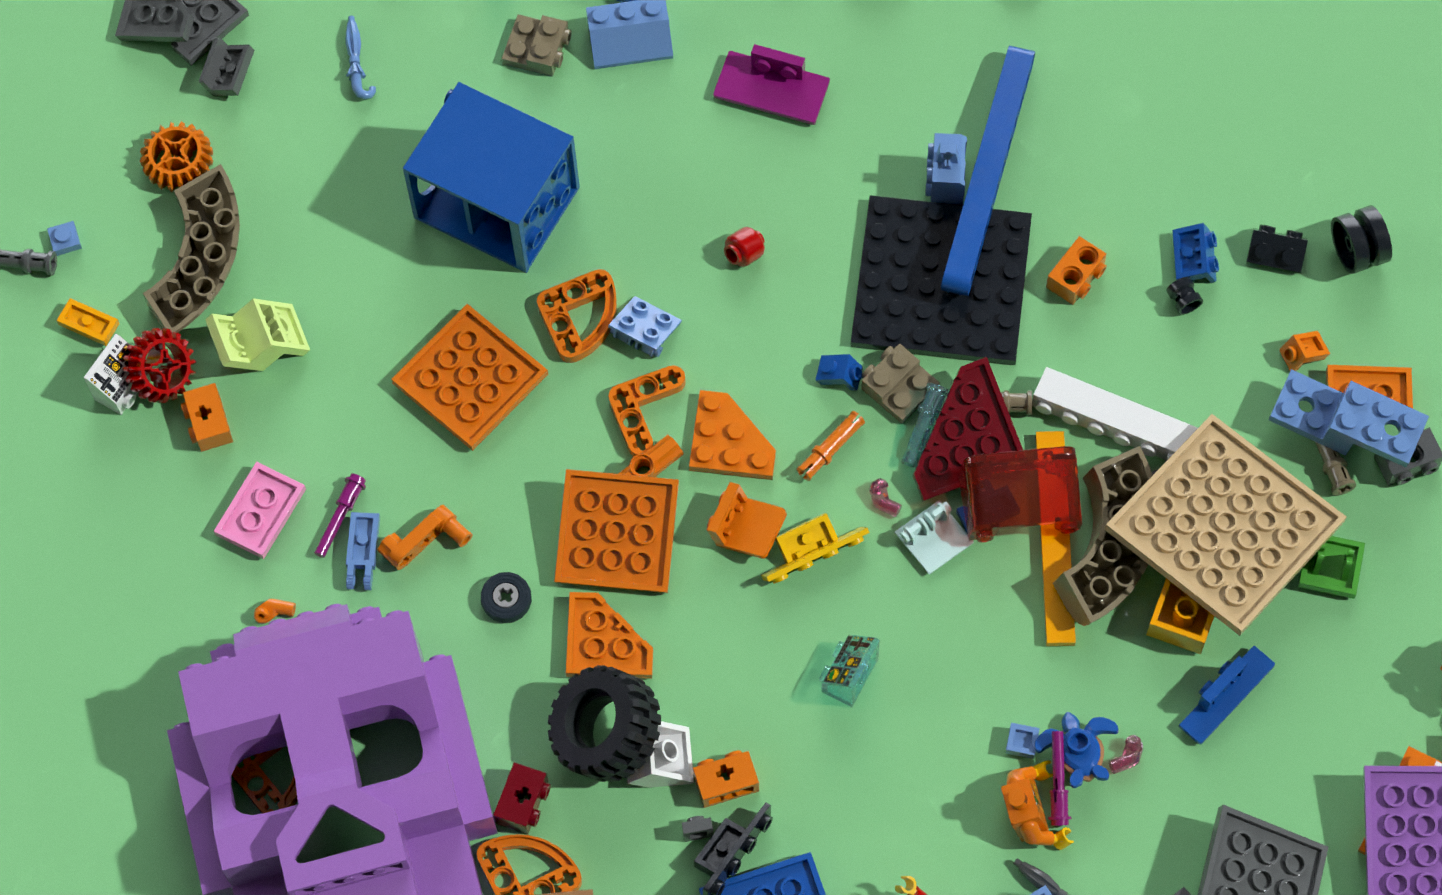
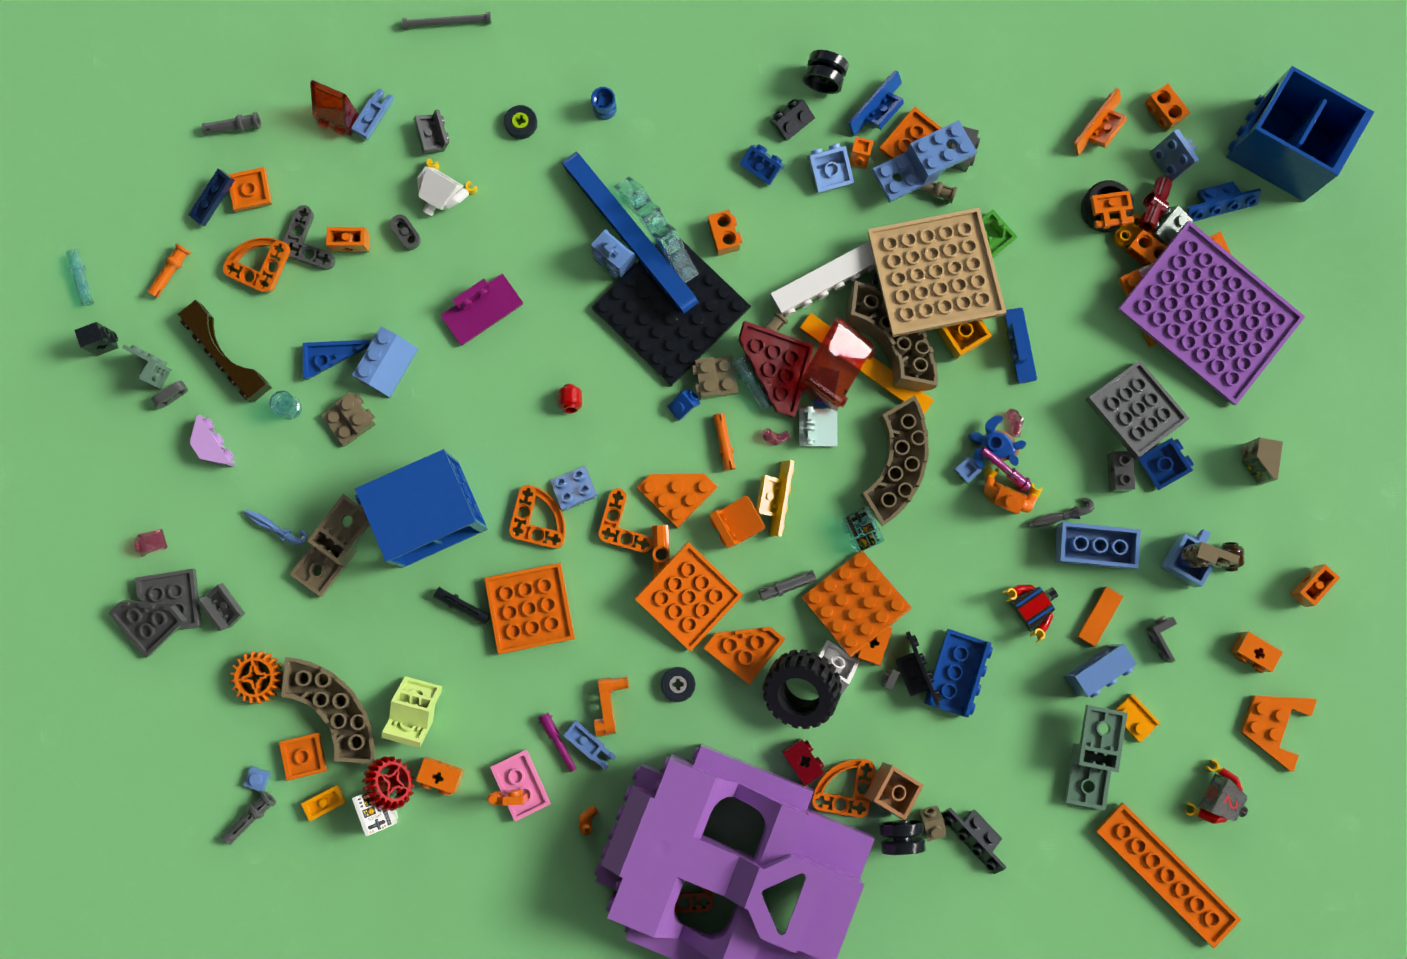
camera: 55 degrees left, 15 degrees up
black wheel [1166,277,1203,315] -> none
none -> orange plate [279,732,327,781]
none -> dark tan bracket [290,494,370,597]
none -> black pin [433,587,490,625]
none -> orange plate [488,789,528,806]
none -> blue wheel [591,87,617,120]
none -> clear light blue arch [614,176,699,283]
none -> dark grey pin [758,570,817,601]
none -> orange plate [801,551,912,657]
none -> light blue plate [807,143,854,193]
none -> blue bracket [848,71,904,135]
none -> dark tan brick [860,396,929,526]

